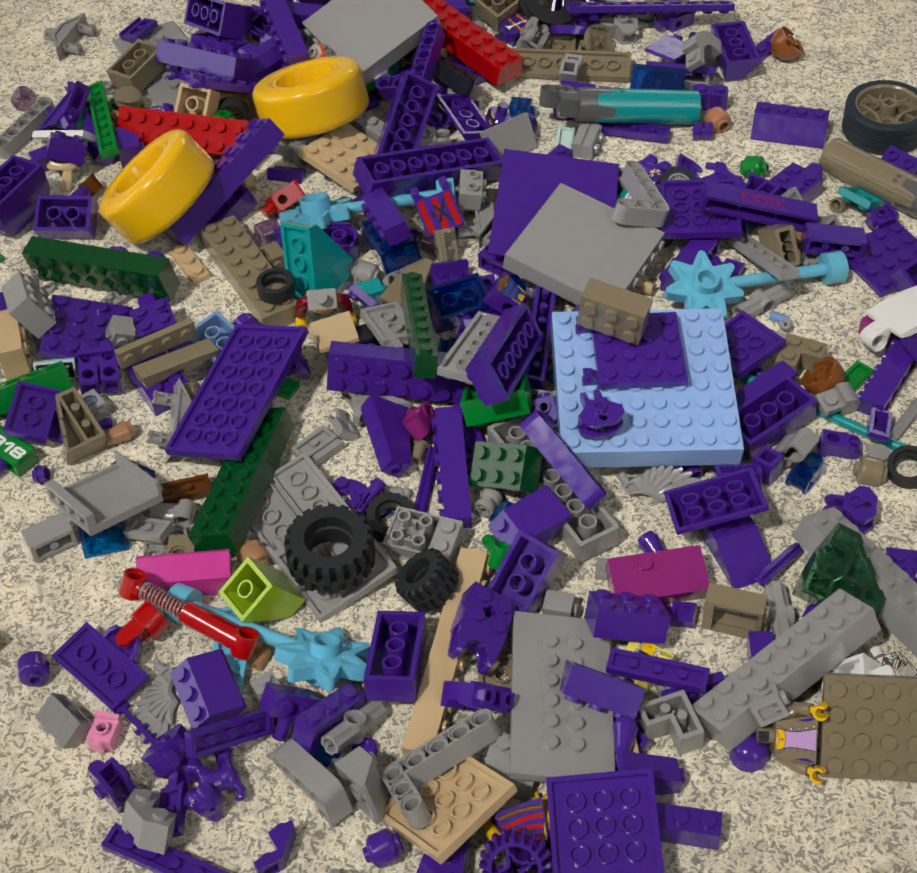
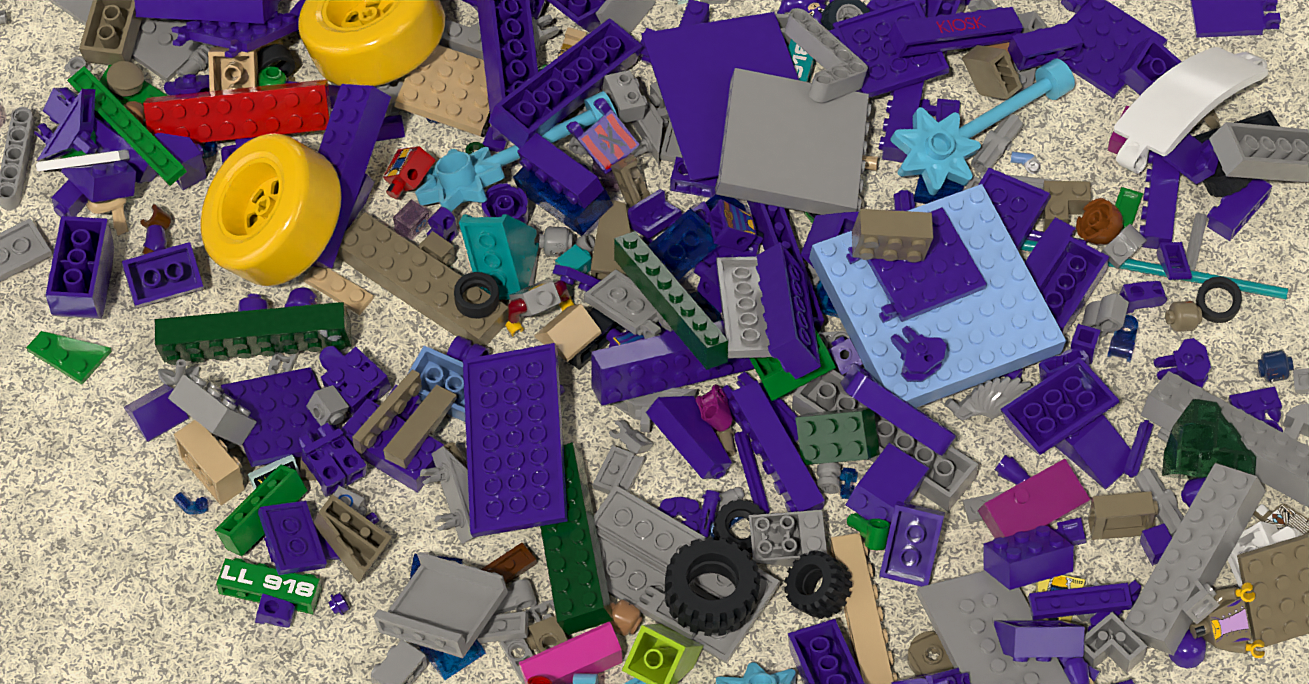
camera: 25 degrees left, 10 degrees up
medium nougat cone [105,420,135,446] -> none
dark purple brick [448,581,517,676] -> none
light grey brick [542,589,579,618] -> none
light grey plate [723,231,799,282] -> none
light grey tile [867,443,890,463] -> none

